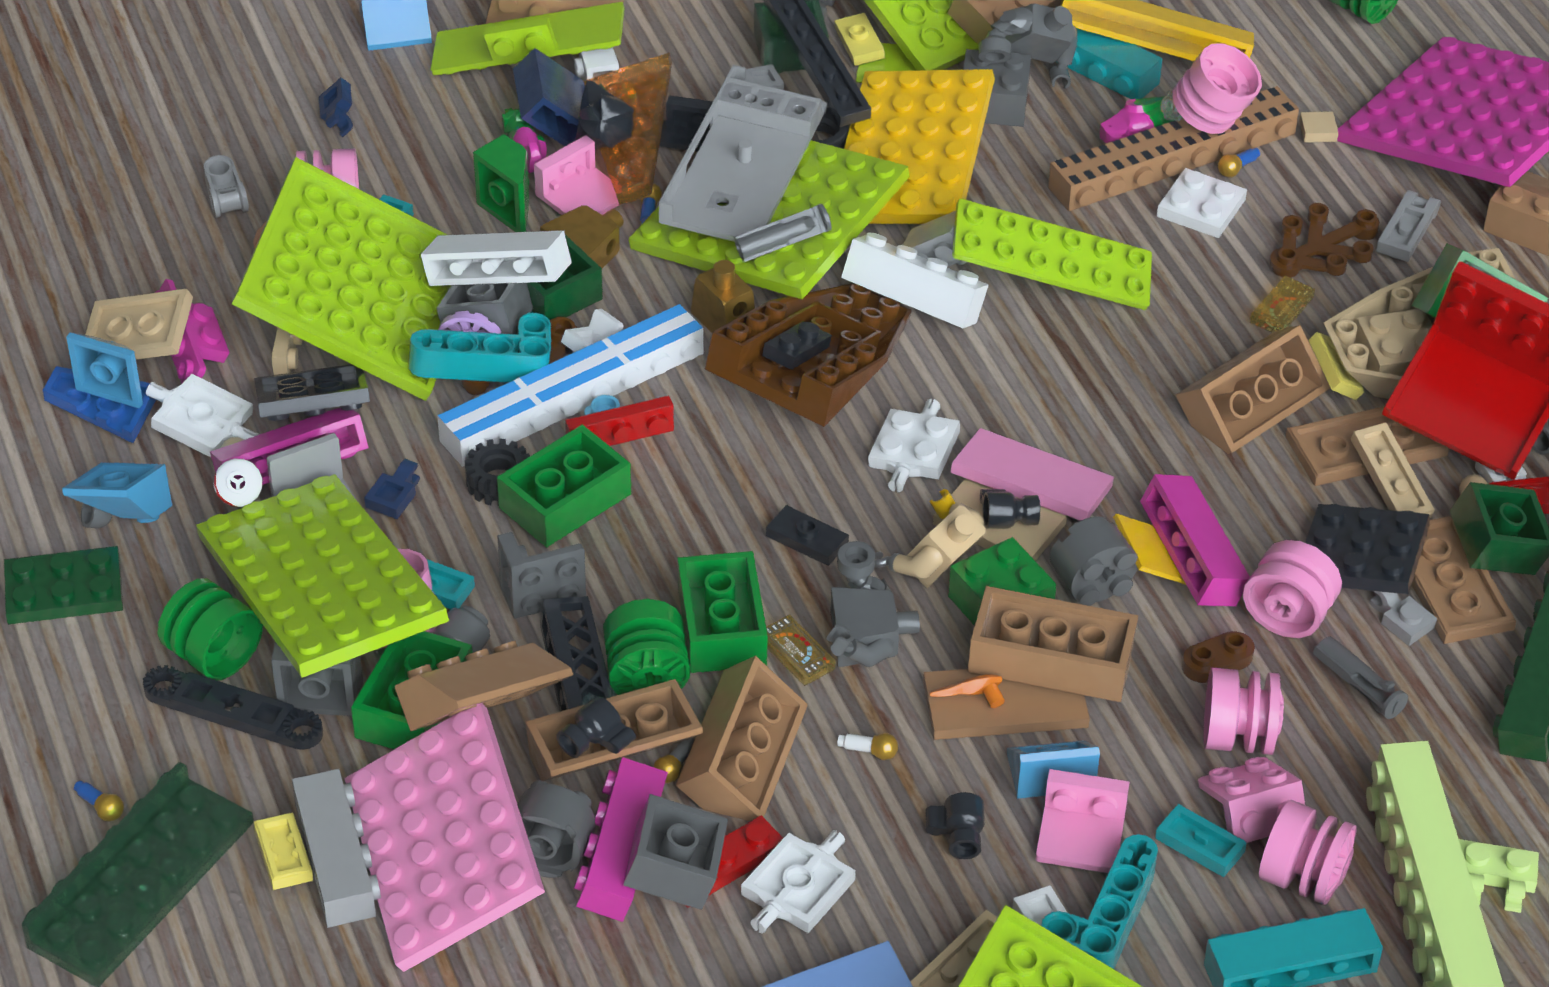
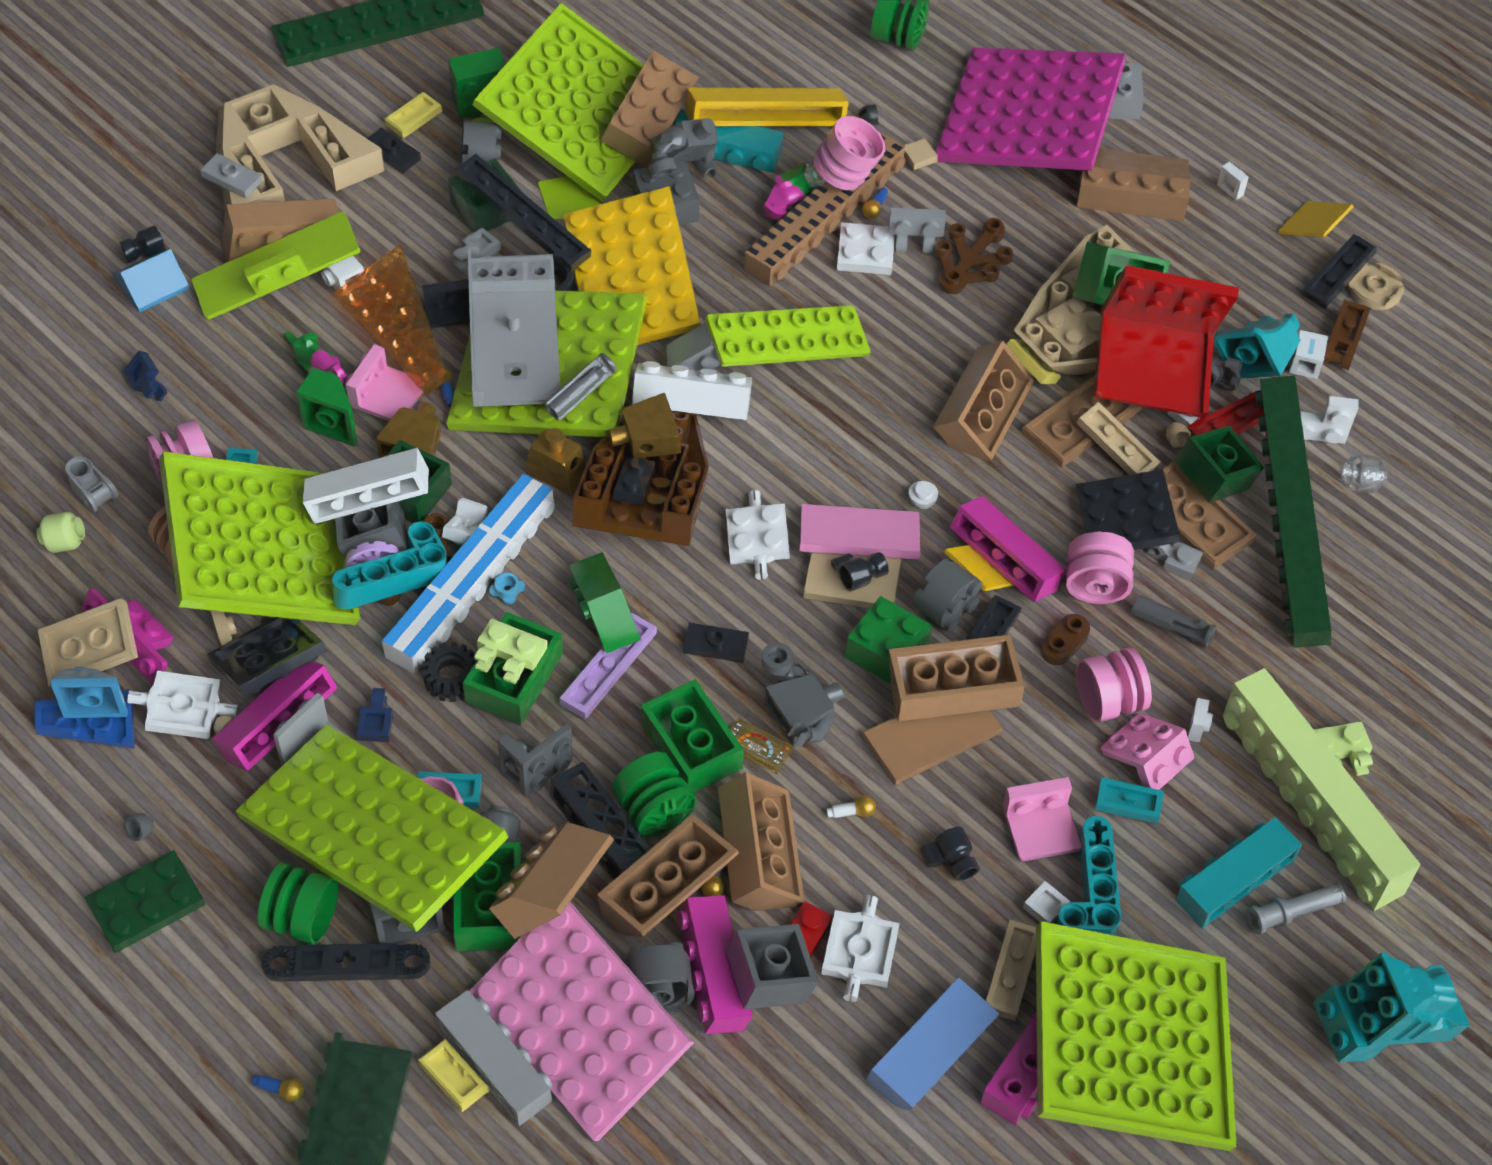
camera: 25 degrees left, 10 degrees up
dark azure slope [62,462,172,523] -> none
white head [214,458,263,507] -> none
dark blue brick [513,48,585,146] -> none
black piece [556,696,636,758] -> none
red plate [565,395,674,446] -> none
black hair [575,80,634,150] -> none
light yellow plate [834,13,885,66] -> none
tan torso [875,489,987,588] -> none
orange bar [929,674,1005,708] -> none
dark azure slope [1007,740,1100,799] -> none
clear yellow tile [1250,276,1315,333] -> none
bright pink wheel [1259,800,1357,905] -> none
light grey plate [1376,190,1441,262] -> none
none -> yellowish green head [37,512,85,553]
none -> yellowish green plate [475,618,547,684]
none -> lavender plate [560,612,657,720]
none -> green wedge [568,552,641,654]
none -> pearl gold torso [608,393,681,458]
none -> pearl dark grey hinge [858,104,879,126]
none -> light grey plate [889,208,946,254]
none -> white plate [909,481,938,509]
none -> black plate [966,594,1022,640]
none -> white plate [1188,698,1213,742]

